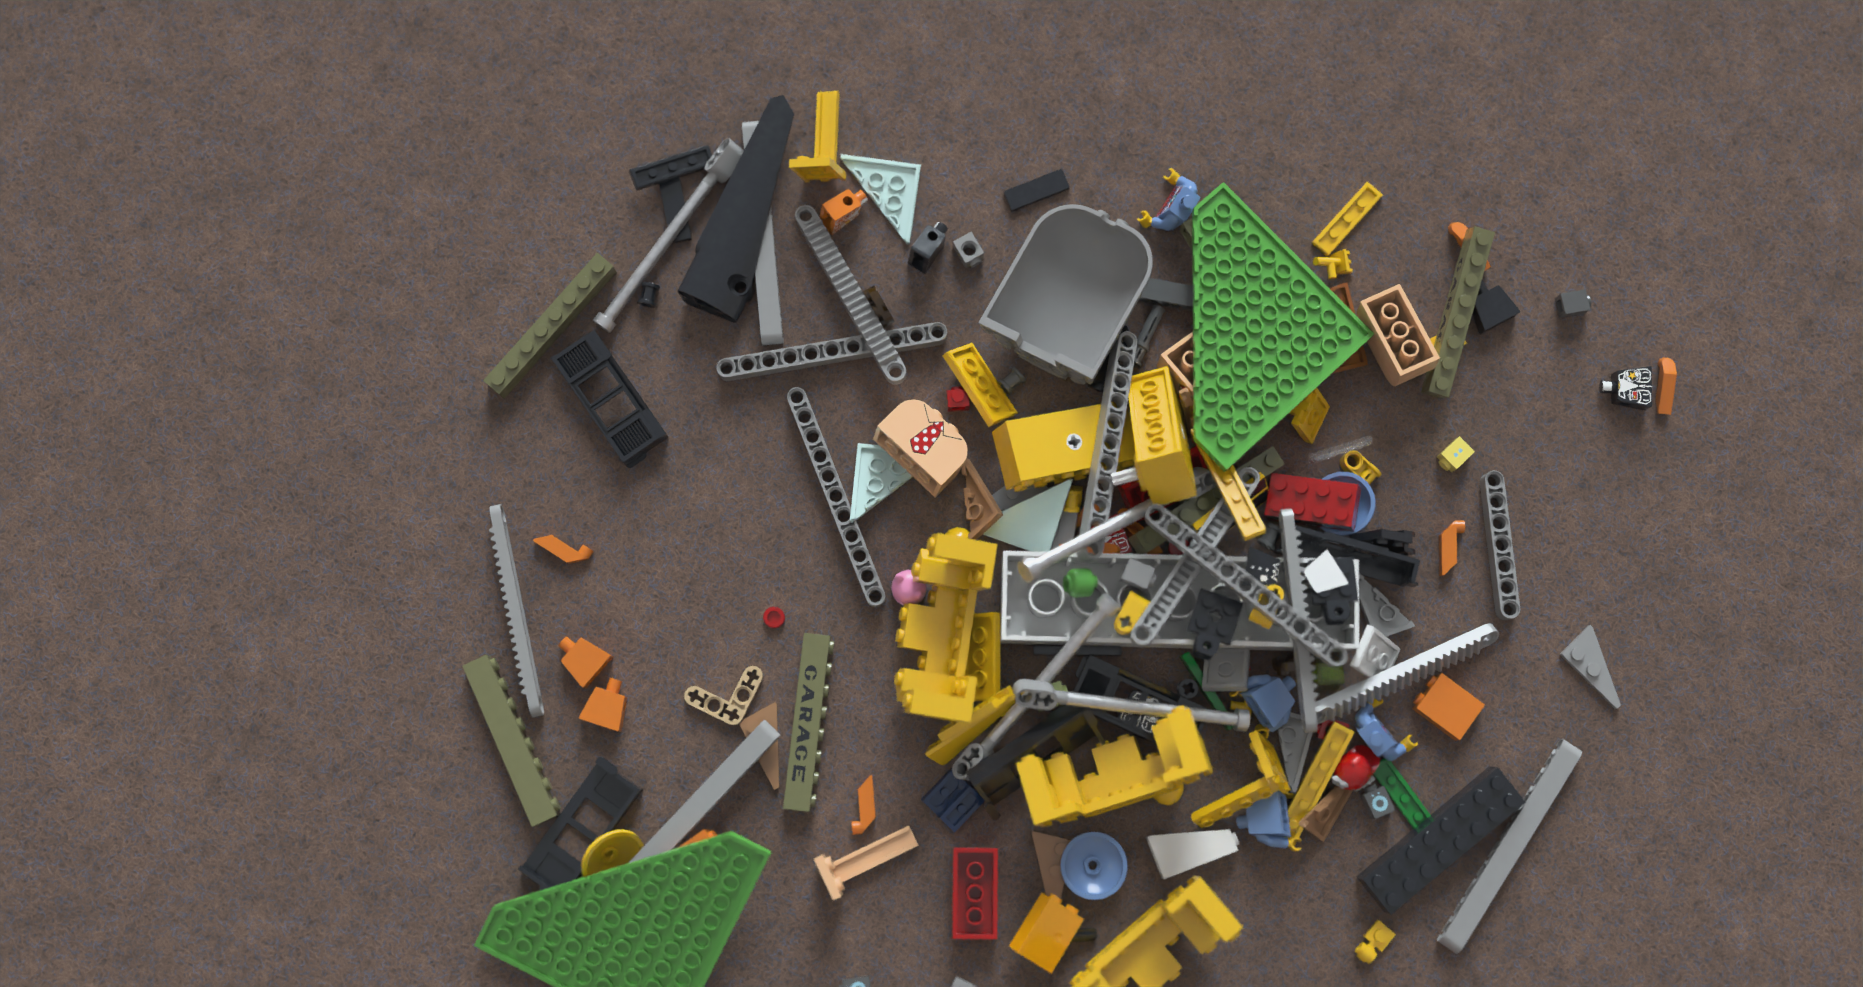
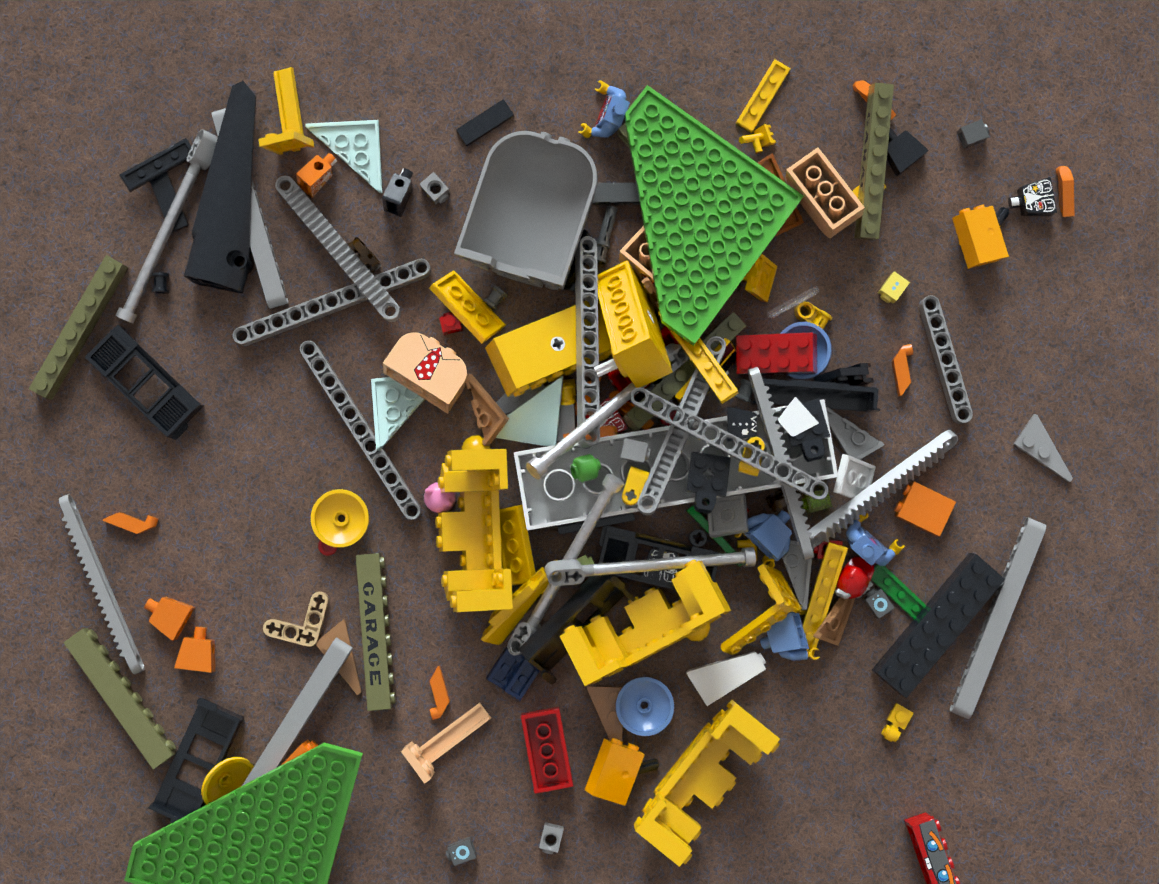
camera: 15 degrees left, 5 degrees up
none -> yellow dish [311,489,369,547]
none -> light orange piece [952,205,1009,269]

